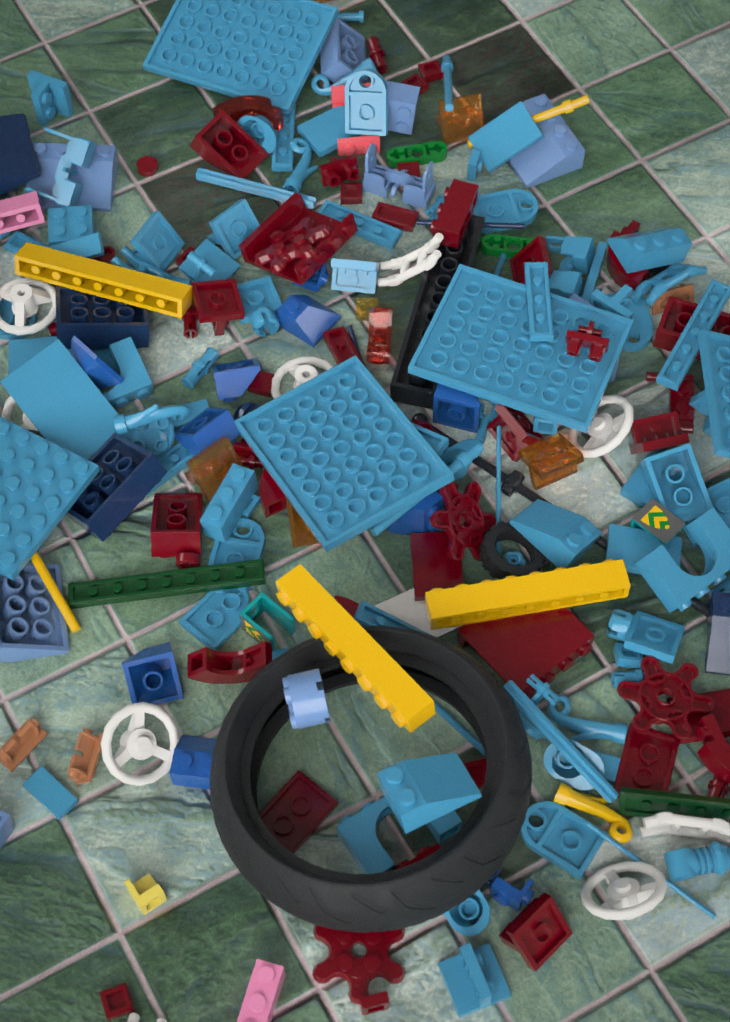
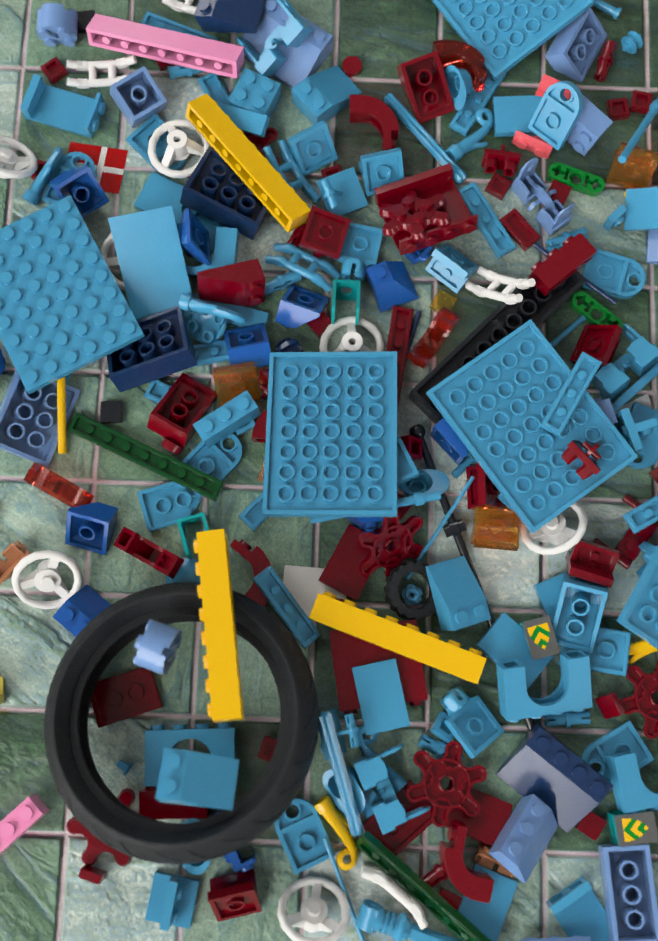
camera: 30 degrees right, 20 degrees up
dark azure plant [311,57,378,96] -> none
none -> clear red arch [23,462,94,508]
none -> black tile [100,401,123,424]
none -> dark azure tile [144,379,172,403]
none -> dark red slope [197,258,265,307]
none -> dark azure tile [238,492,268,532]
none -> dark azure piece [265,243,341,293]
none -> dark azure slope [291,65,362,125]
none -> teal piece [331,279,361,325]
none -> dark red arch [349,95,399,151]
none -> dark azure tile [352,659,410,735]
none -> dark azure piece [353,743,431,835]
none -> dark azure wheel [621,31,643,54]

